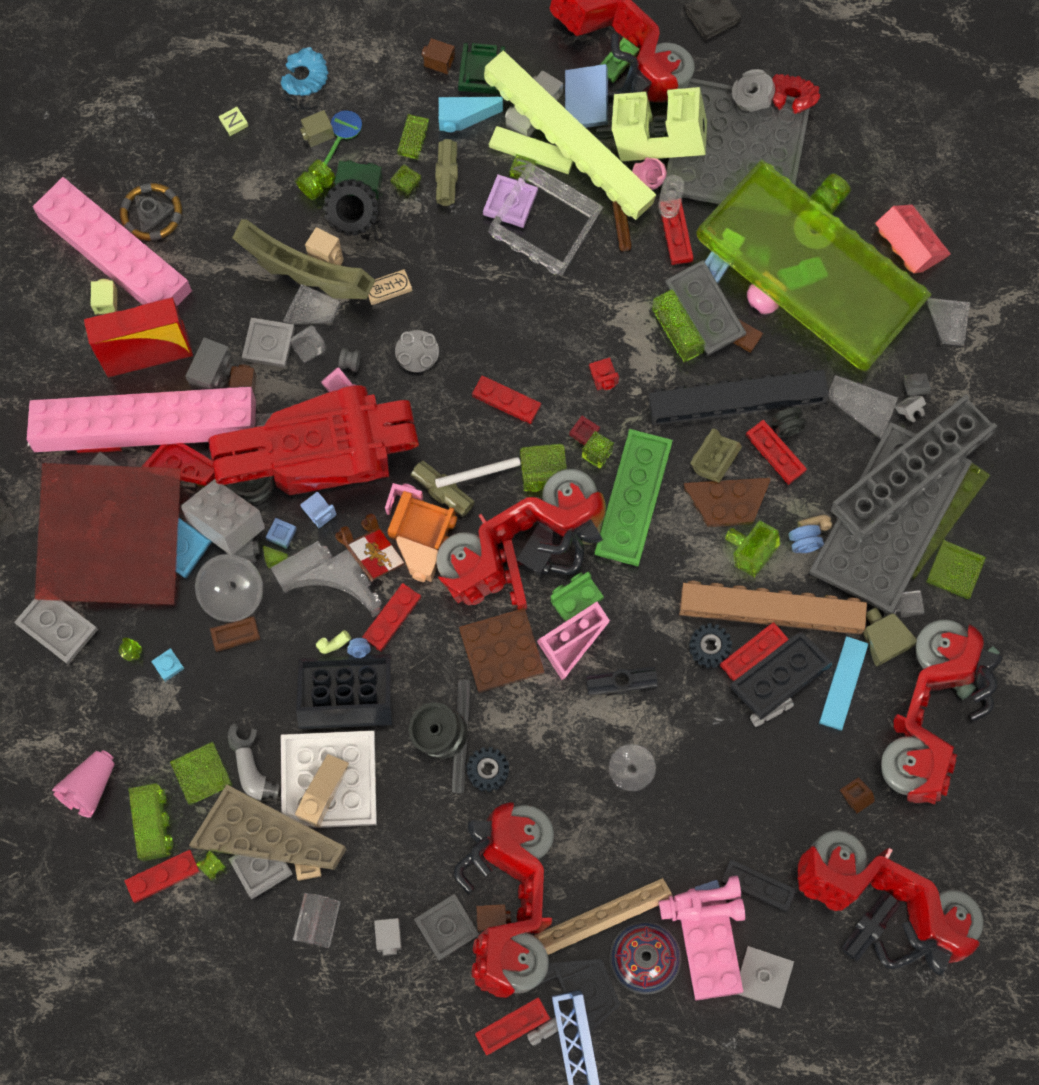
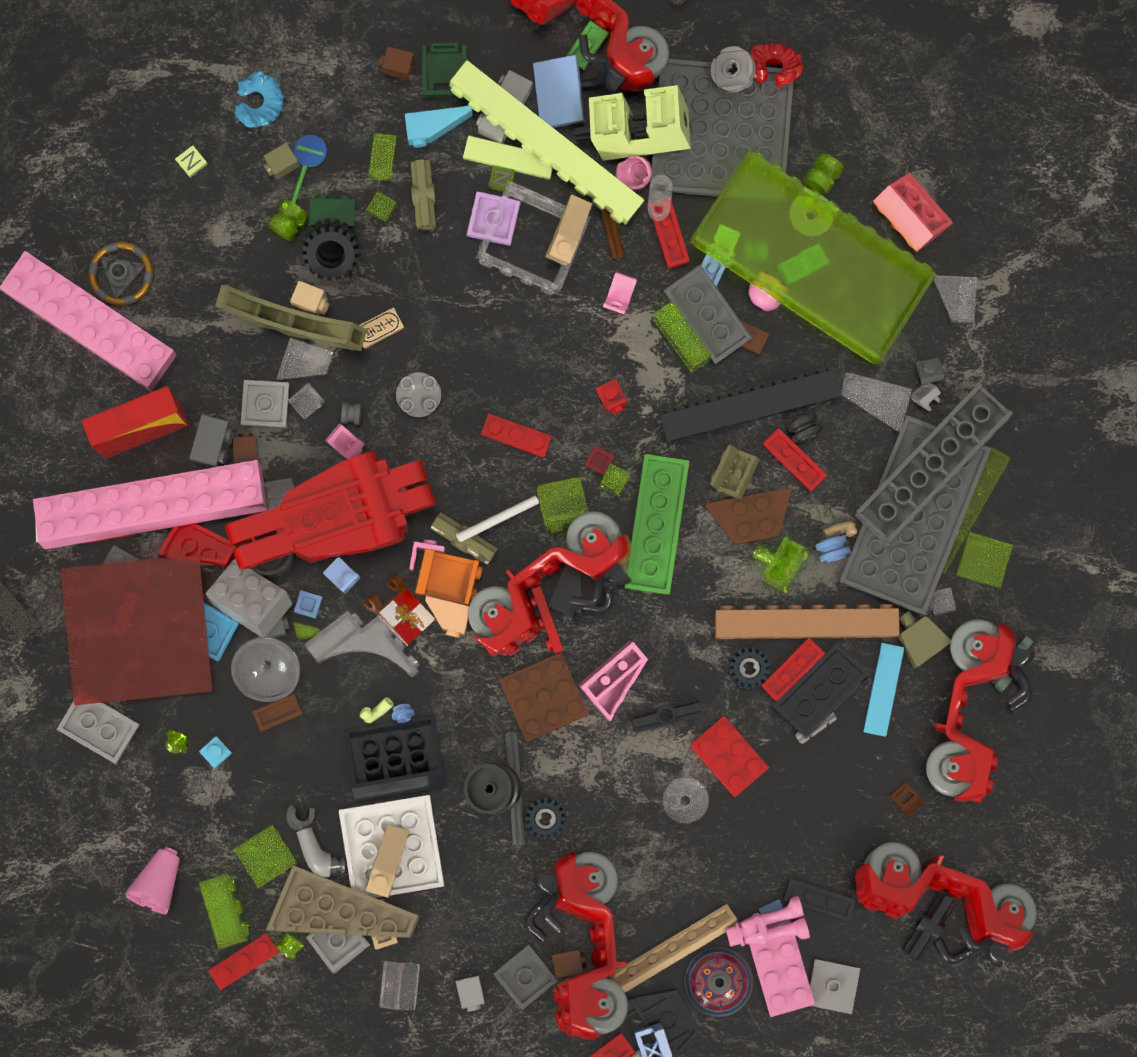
camera: 10 degrees left, 10 degrees up
yellowish green brick [91,279,117,315] -> none
red plate [362,583,421,652] -> none
bright green bracket [551,572,604,622] -> none
none -> tan slope [545,195,592,266]
none -> bright pink bracket [603,272,637,314]
none -> red plate [690,716,769,798]

